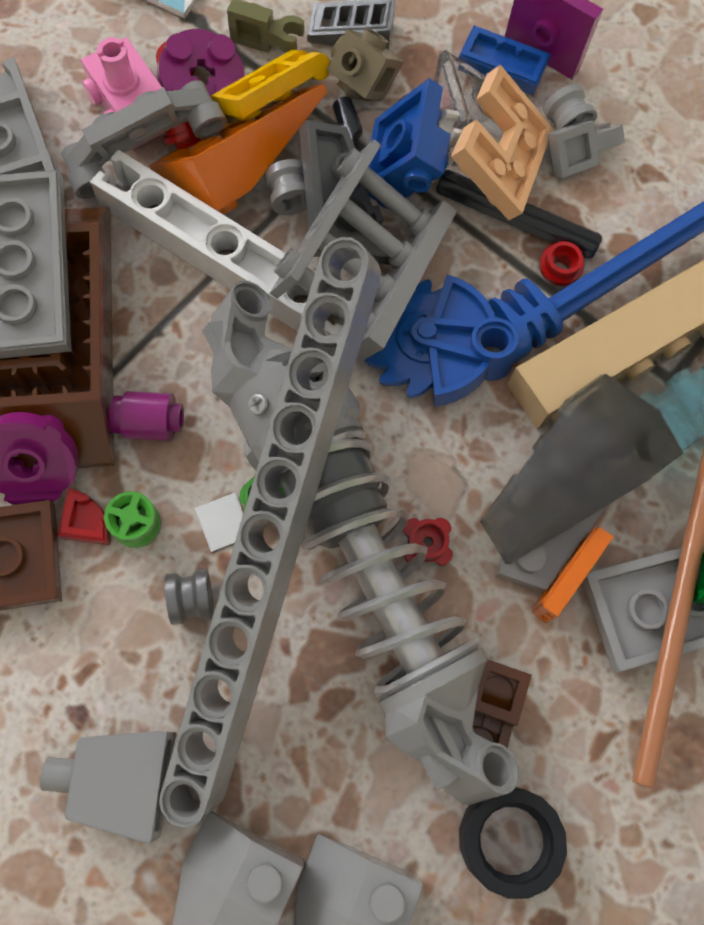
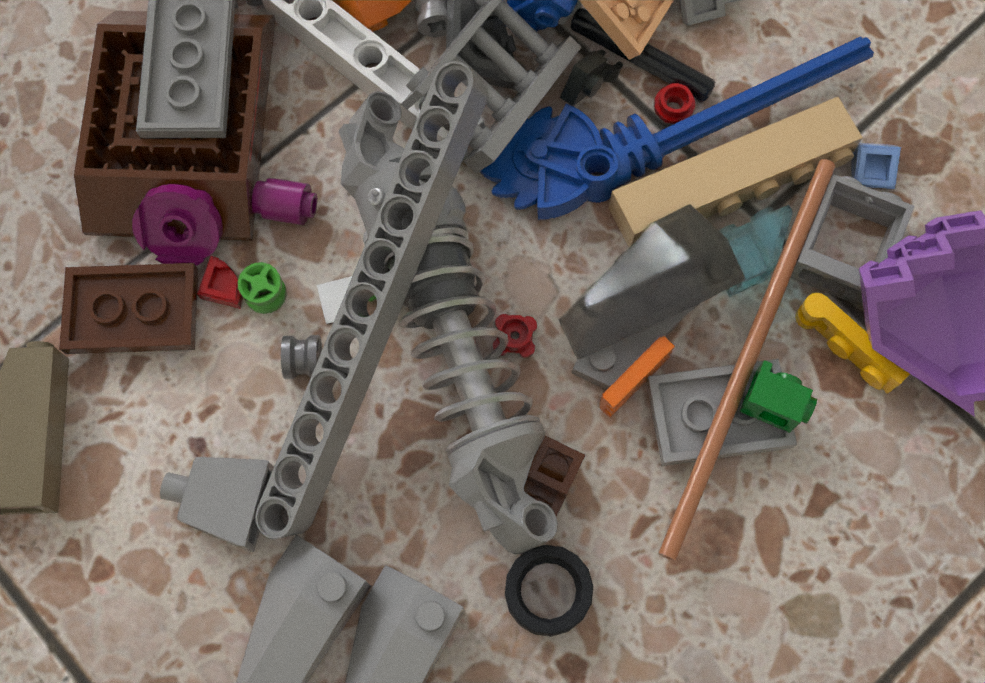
camera: 15 degrees right, 0 degrees up
none -> pearl dark grey plate [560,50,623,106]

